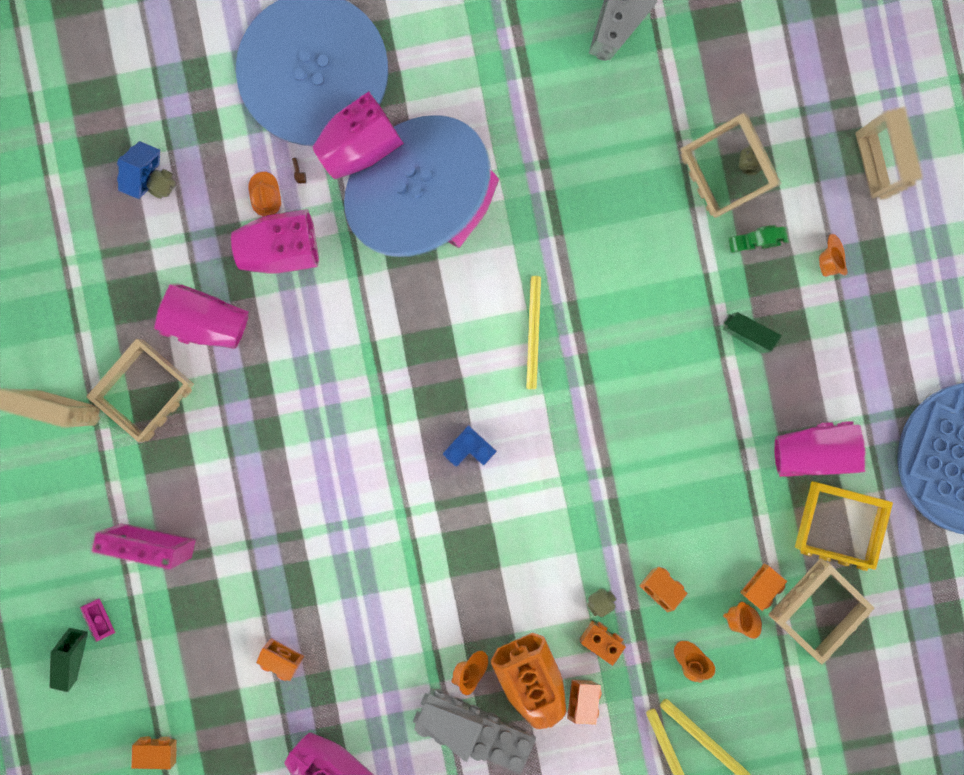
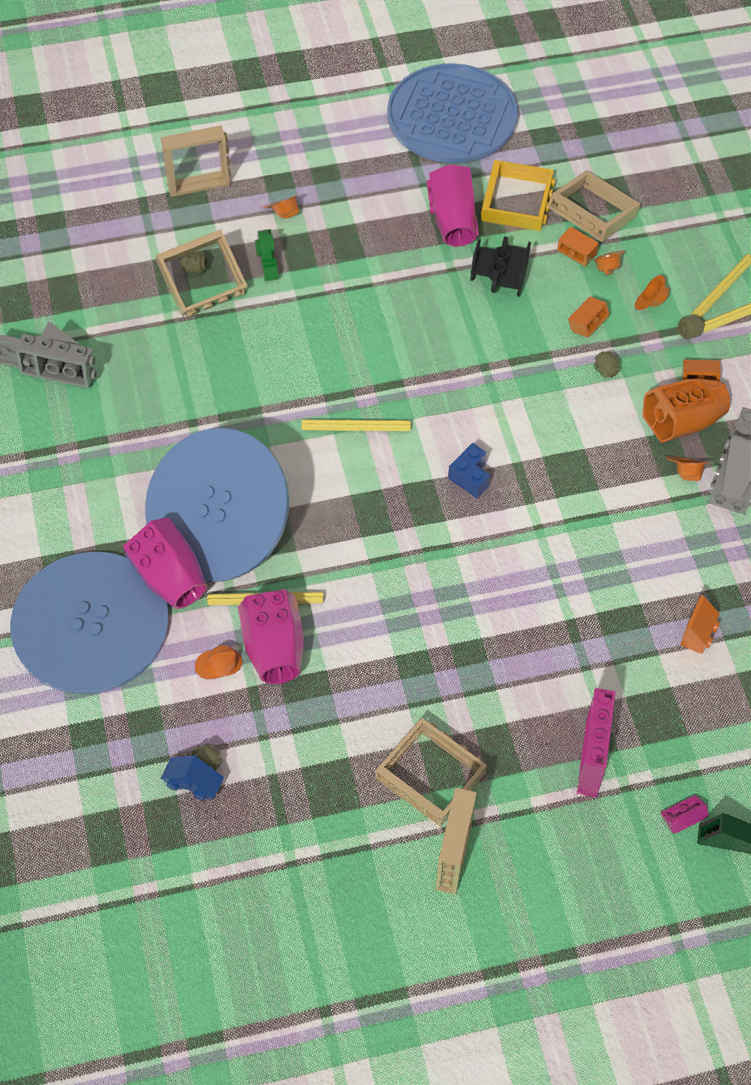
camera: 90 degrees left, 30 degrees down
dark pink animal [154,283,249,349] -> none
reddish brown hand [292,157,307,184] -> none
orange brick [579,620,626,666] -> none
dark green slope [723,312,782,354] -> none
none -> light yellow axle [207,592,323,605]
none -> black piece [470,236,531,297]
none -> olive head [677,314,705,340]

